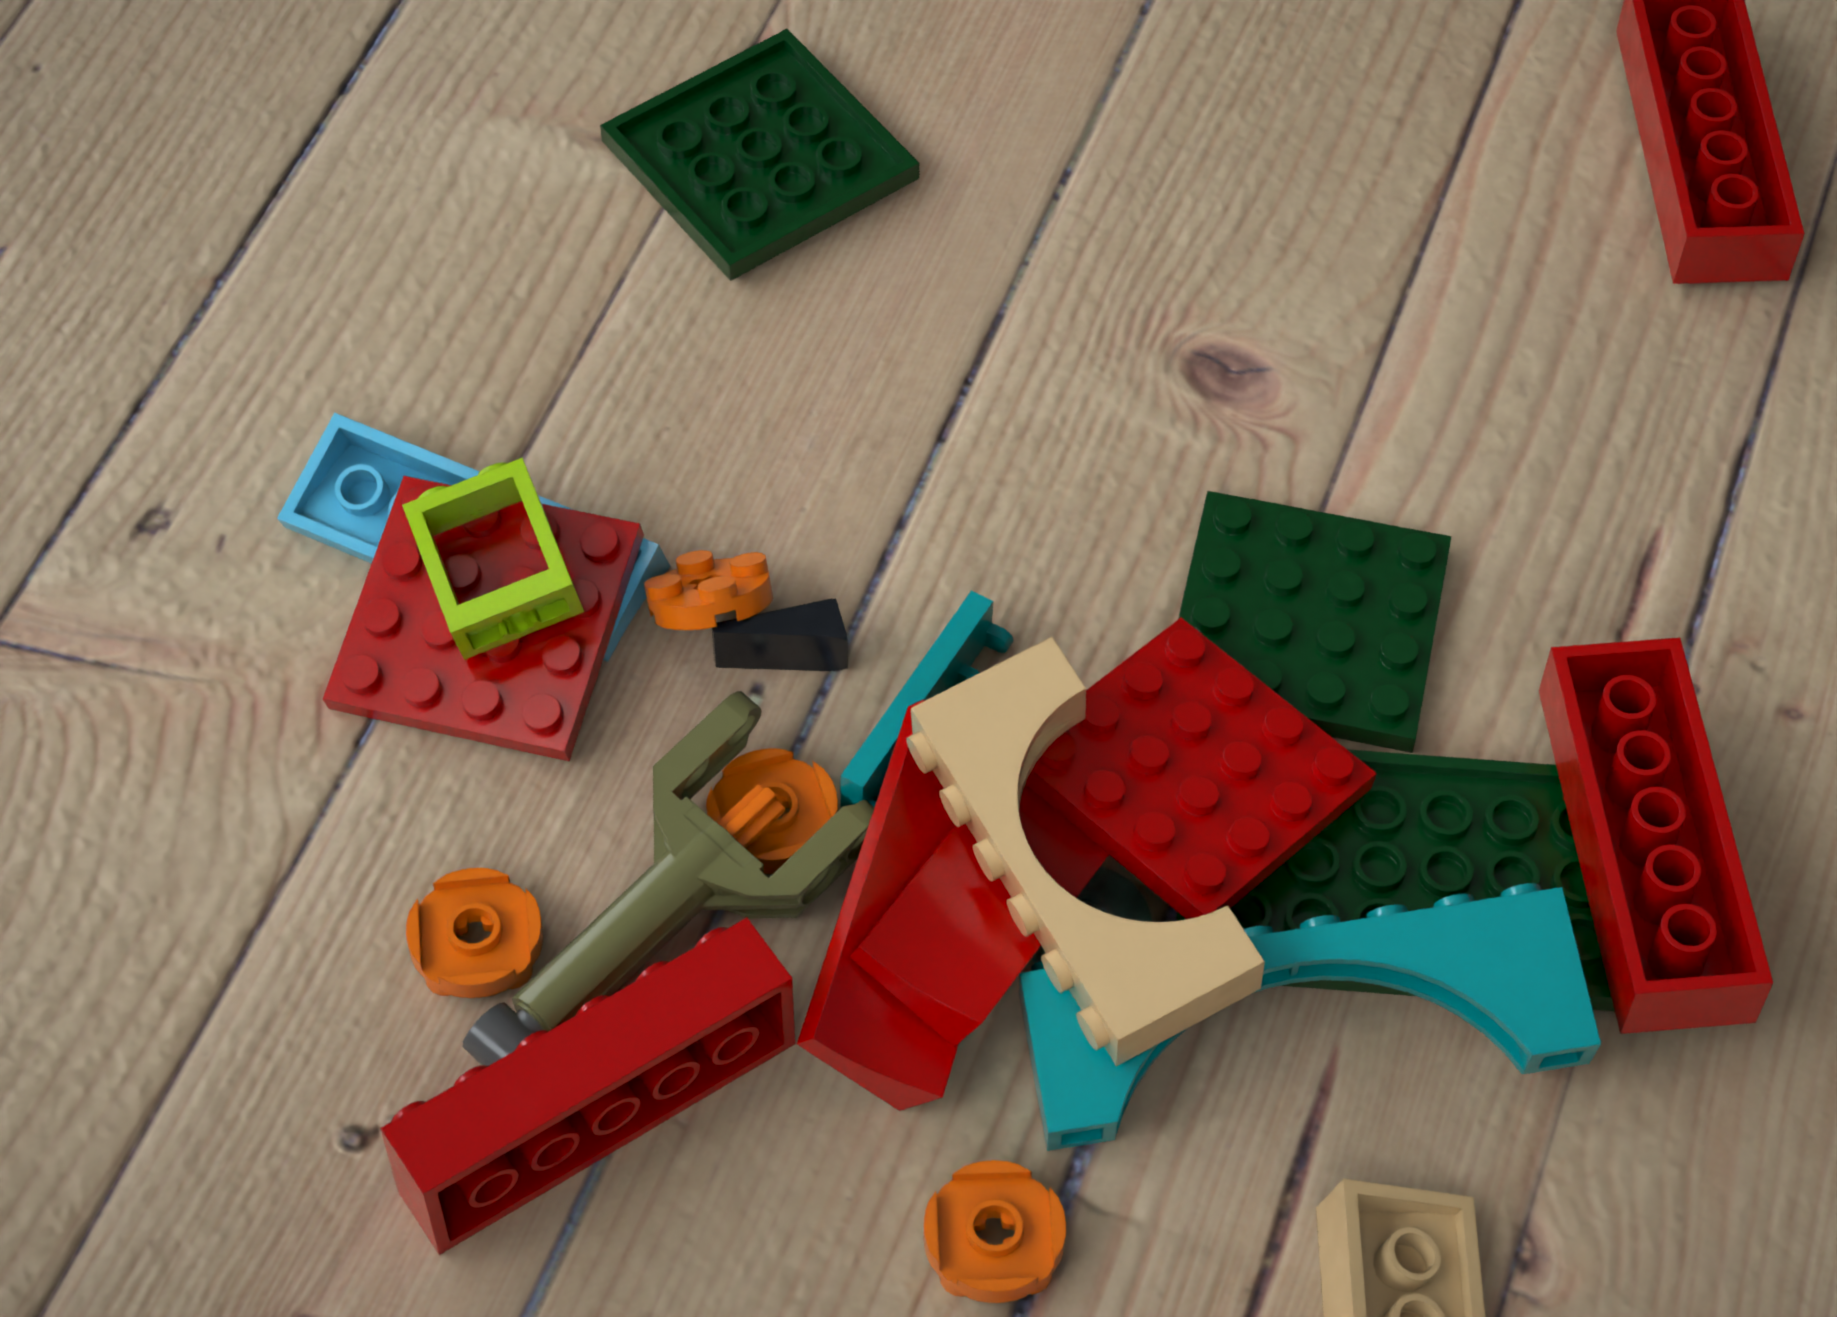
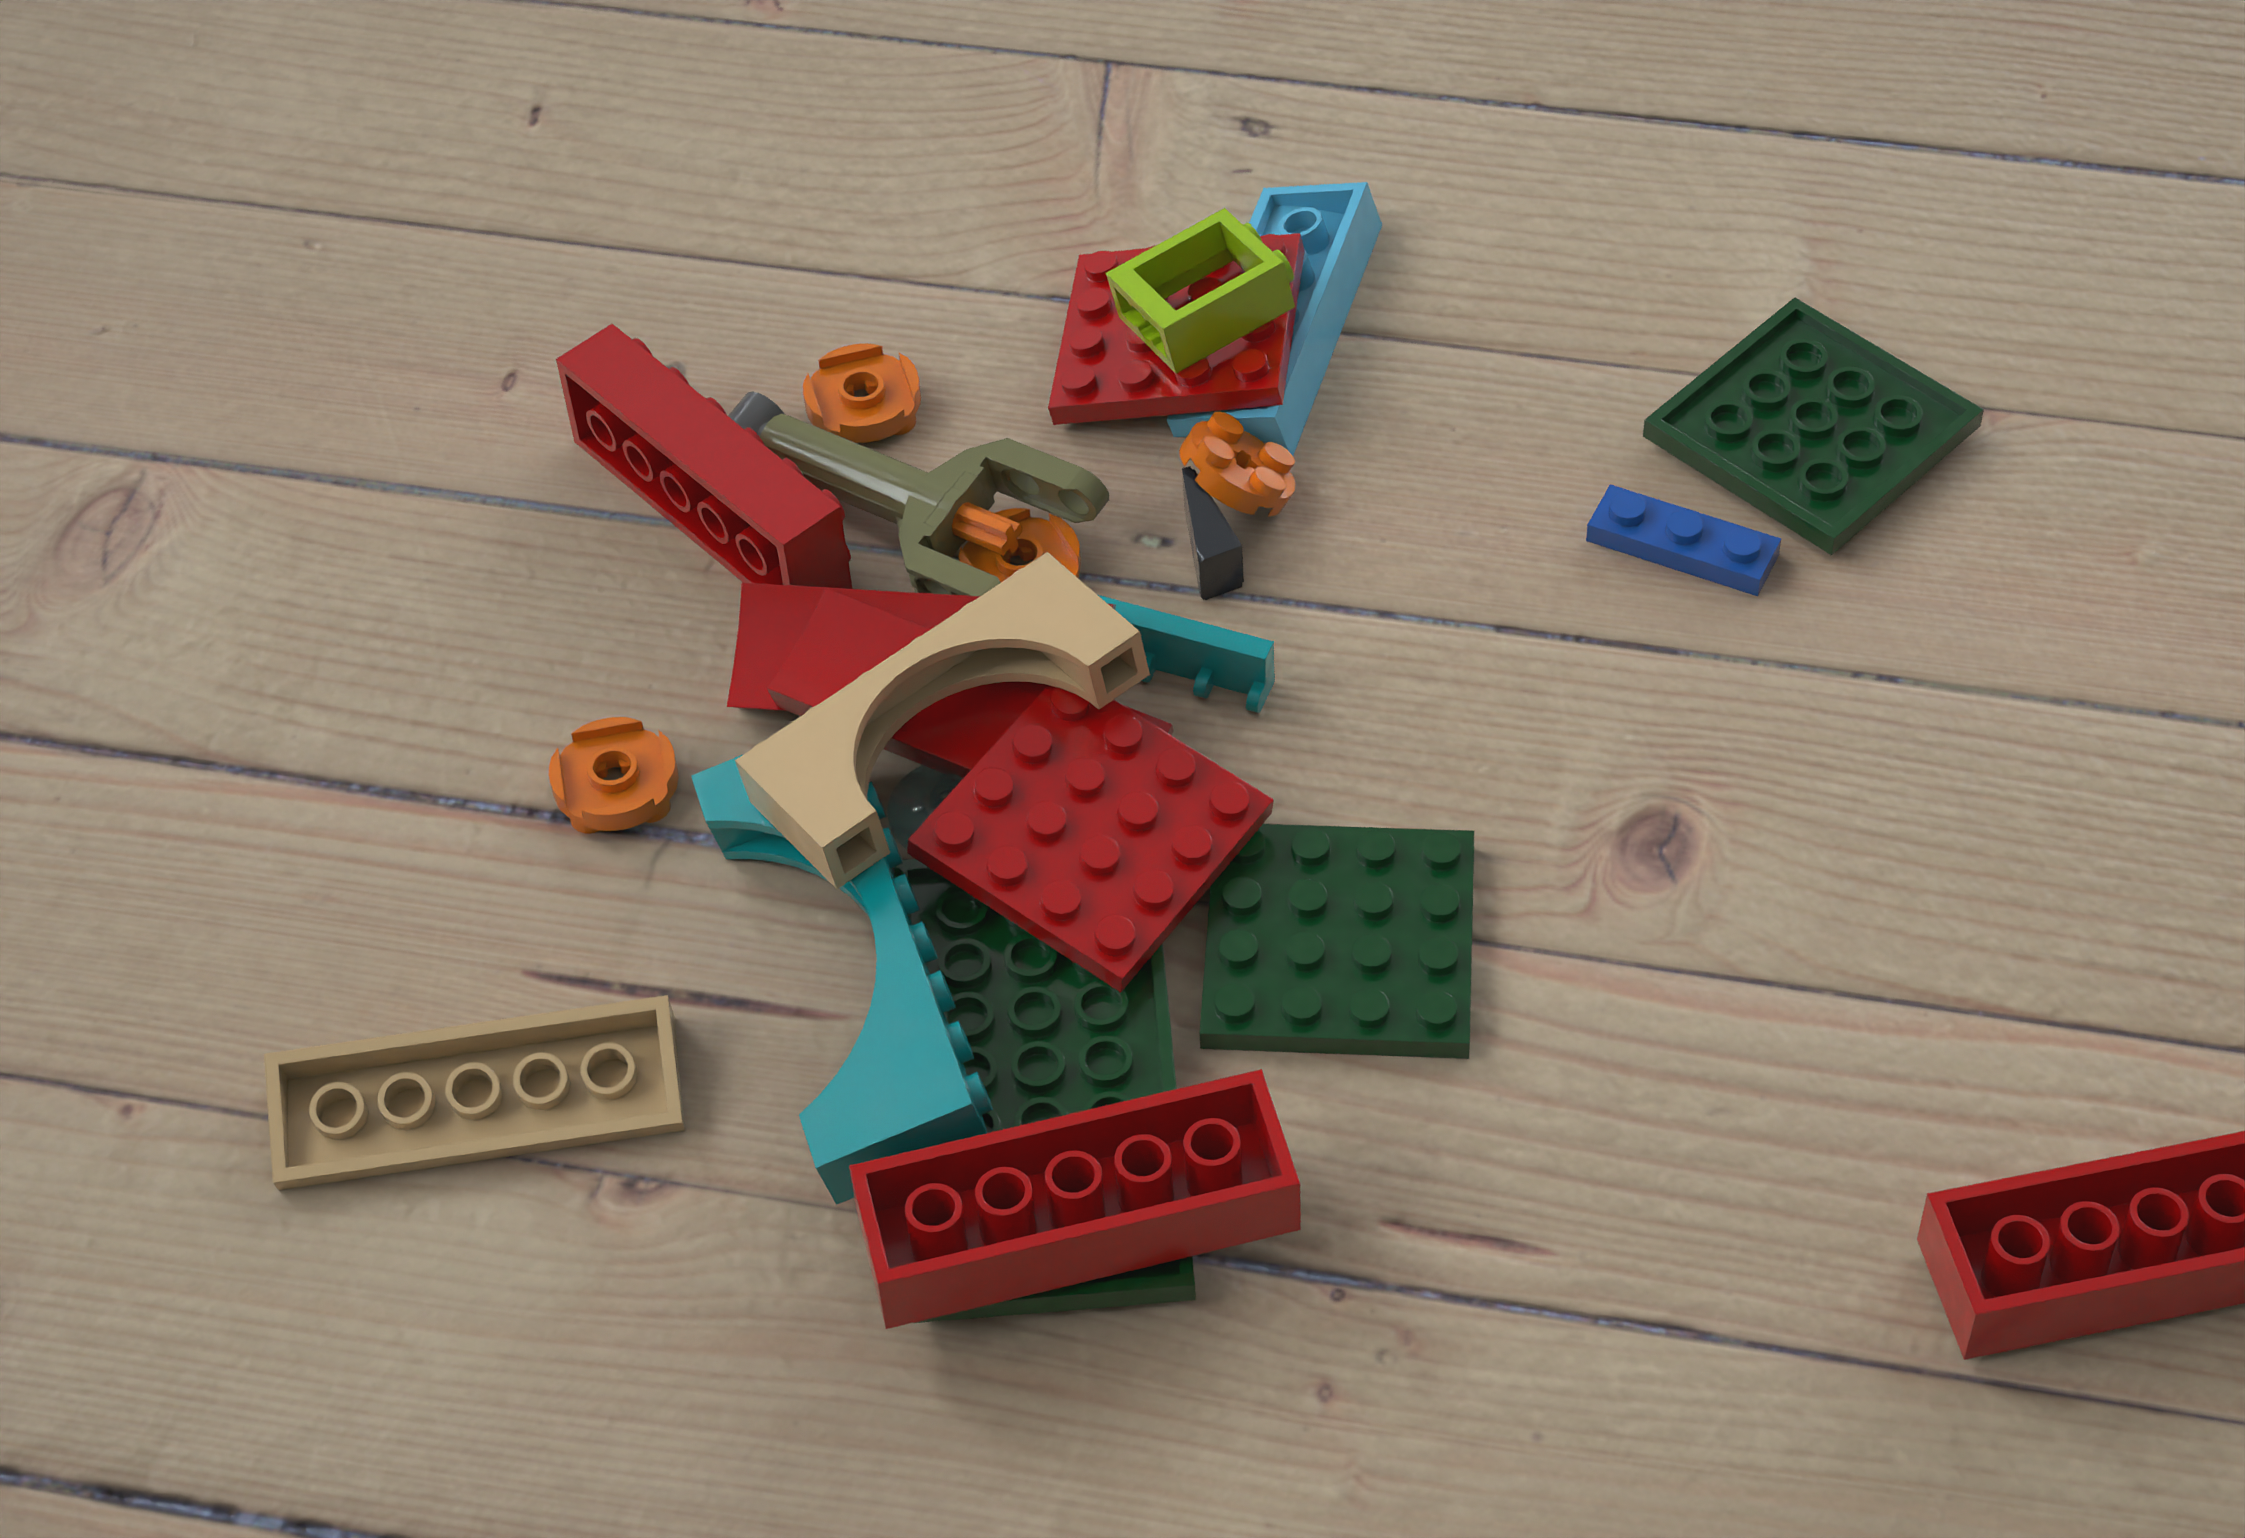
camera: 85 degrees right, 5 degrees down
none -> blue plate [1586,484,1781,596]

